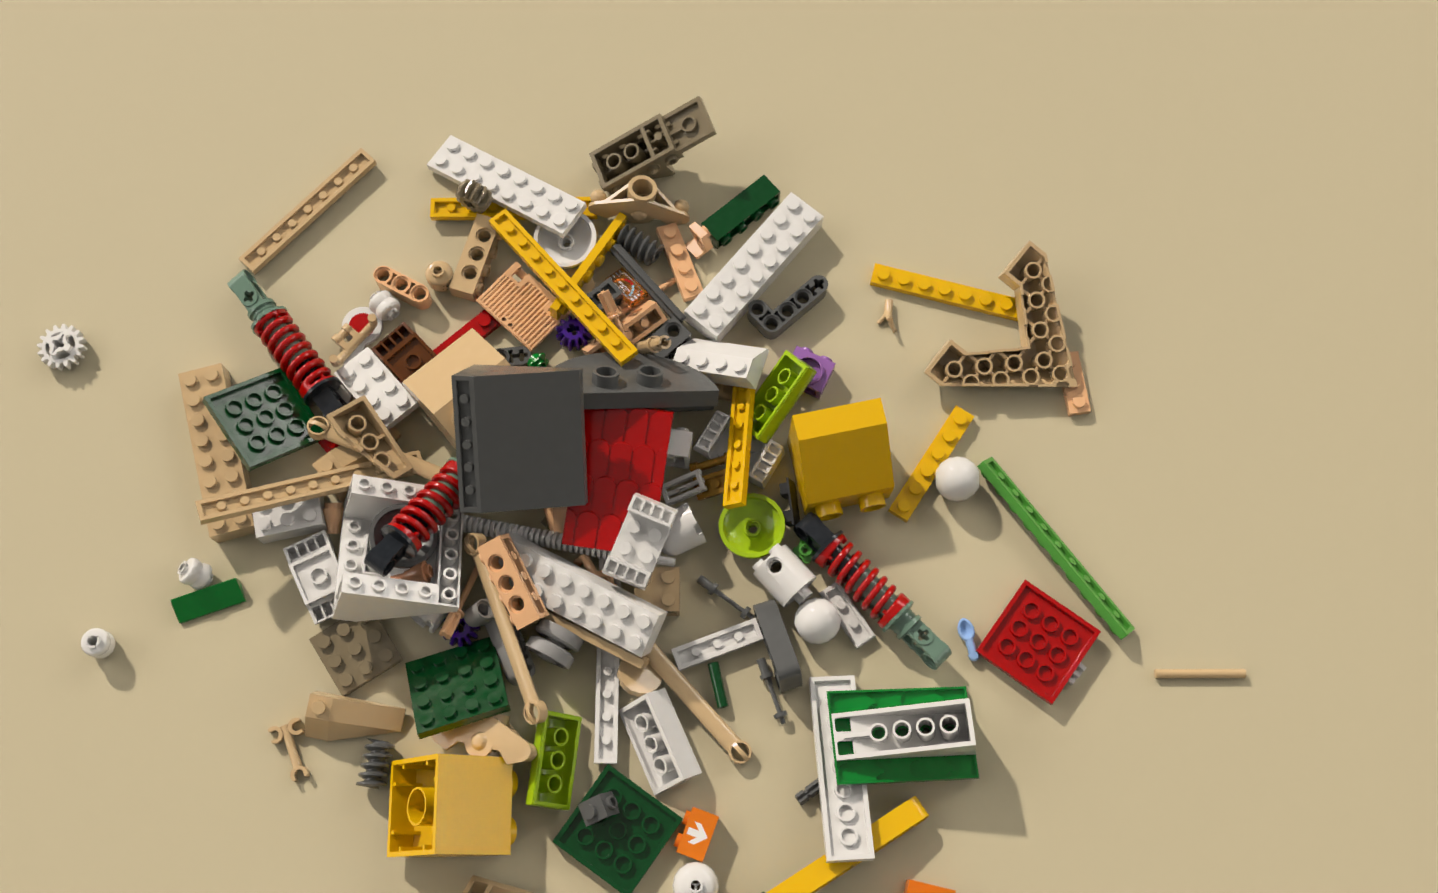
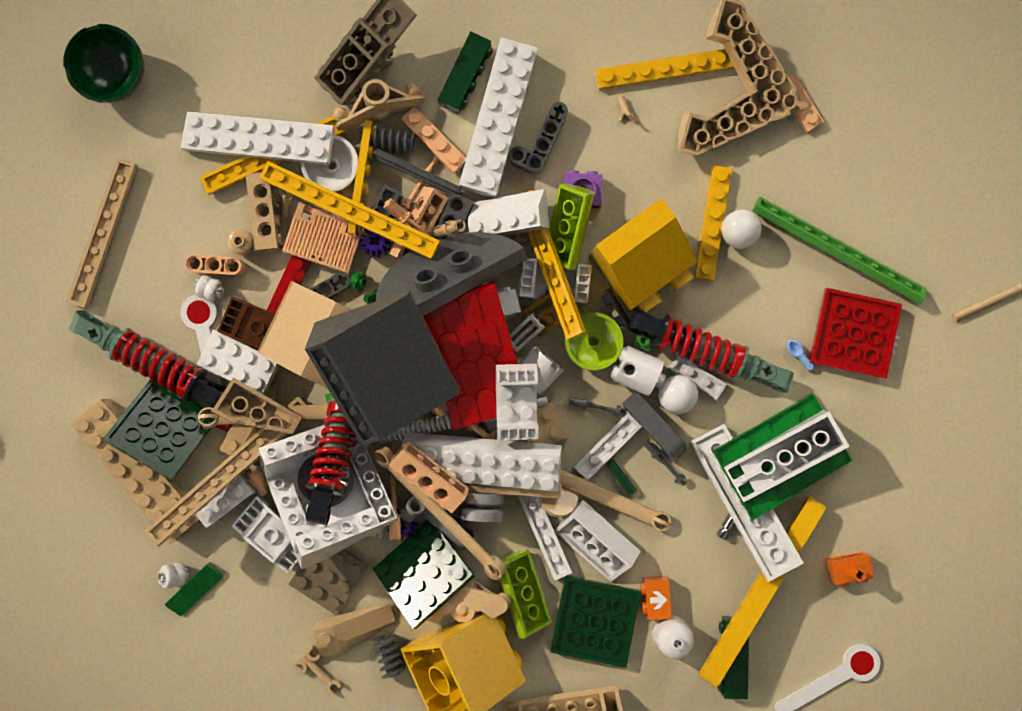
camera: 25 degrees left, 15 degrees up
white piece [81,628,115,659] -> none
tan piece [329,314,378,367] -> none
nougat cone [390,561,434,583] -> none
dark tan gear [455,179,493,213] -> none
dark grey bracket [578,791,620,827] -> none
clear orange tile [605,267,648,308] -> none
light nougat bracket [685,222,713,259] -> none
none -> dark green piece [63,24,145,103]
none -> tan bar [278,193,294,219]

